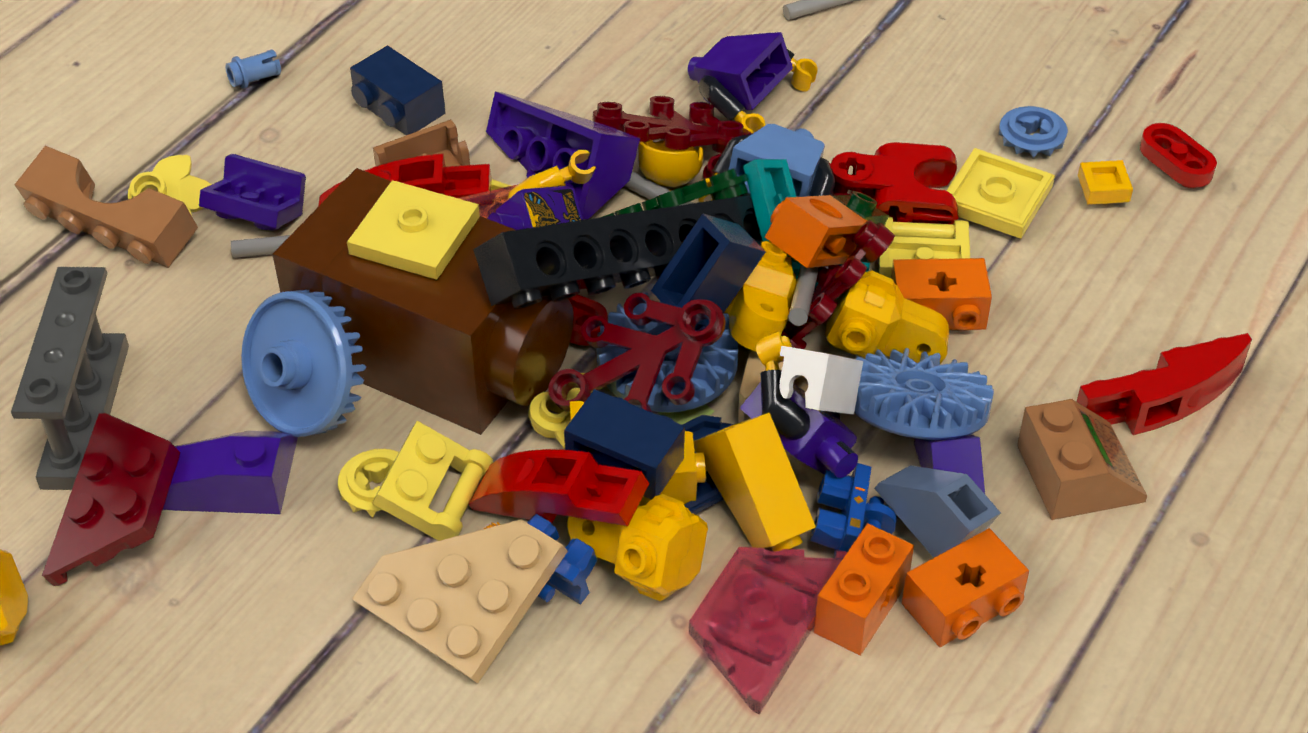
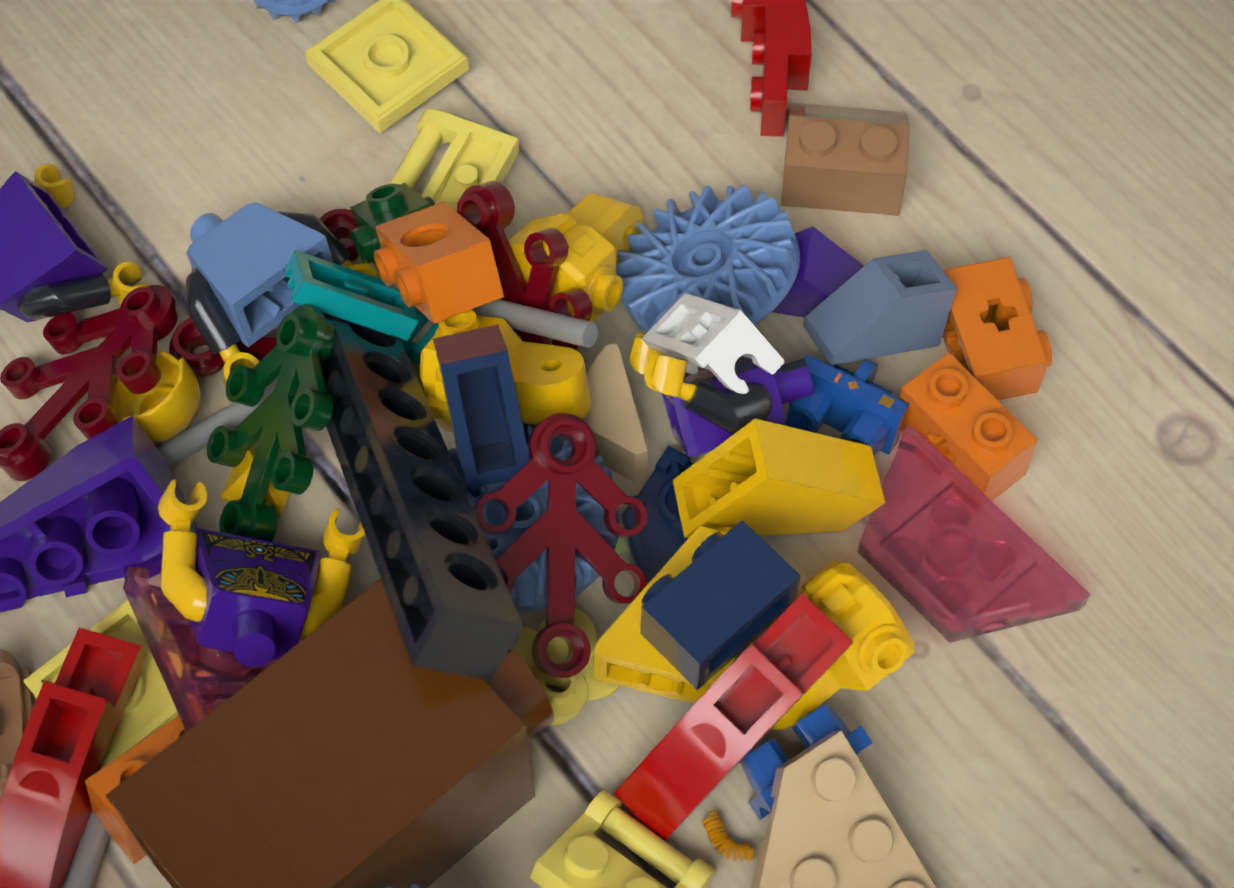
camera: 70 degrees left, 15 degrees up
light yellow plate [347,180,480,280] -> none
red piece [830,142,959,224] -> none
orange brick [891,258,992,330] -> none

